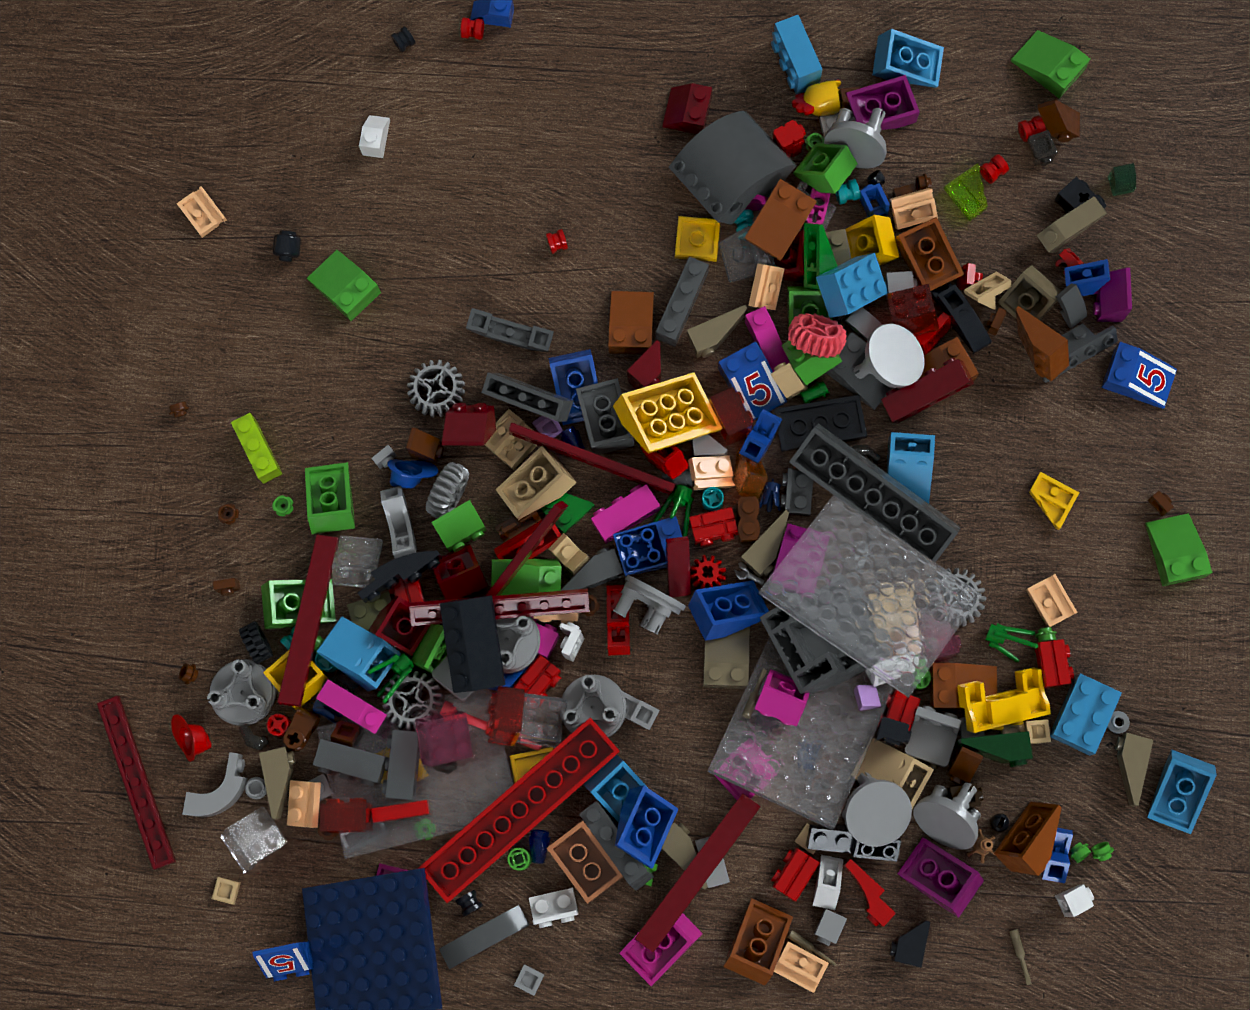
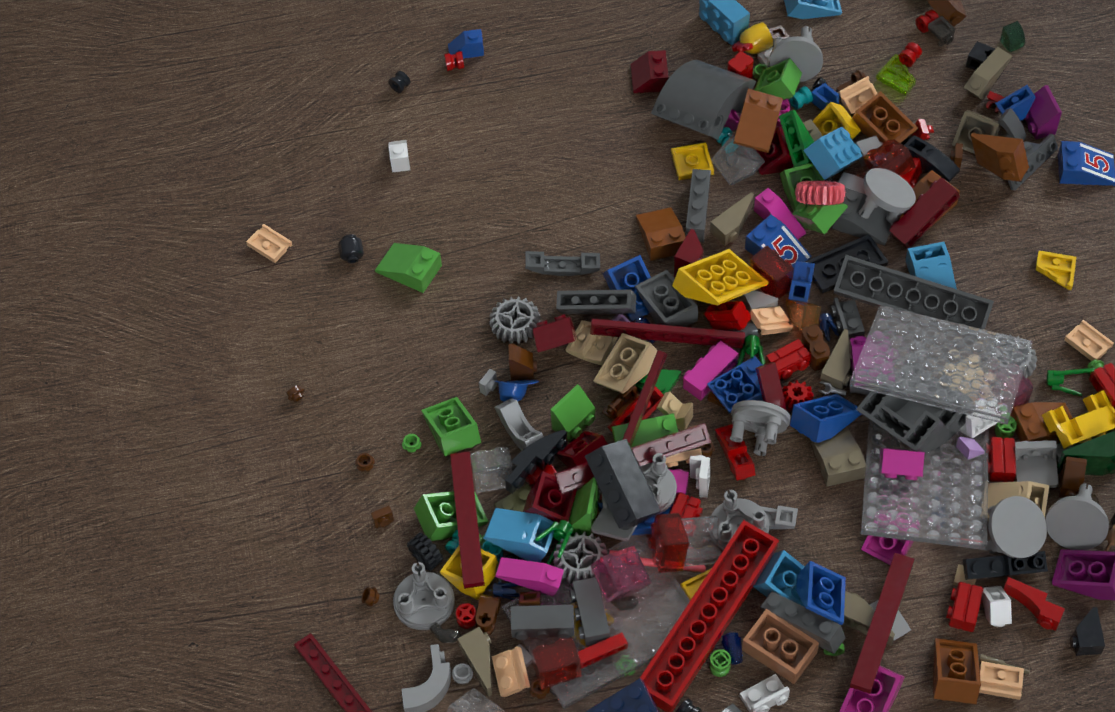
camera: 20 degrees left, 20 degrees down
red piece [171,714,212,762] -> none
lime brick [231,413,282,484] -> none
light grey gear [426,462,469,519] -> none
red wheel [546,229,568,254] -> none
dark grey slope [561,548,624,591] -> none
teal wheel [702,487,724,512] -> none
dark tan piece [742,668,767,719] -> none
light nougat plate [748,263,785,310] -> none
tan slope [771,362,808,399] -> none
green pin [800,381,829,404] -> none
light grey brick [814,909,847,946] -> none
magenta slope [846,75,920,130] -> none
black window [874,716,912,747] -> none
tan slope [964,271,1011,310] -> none

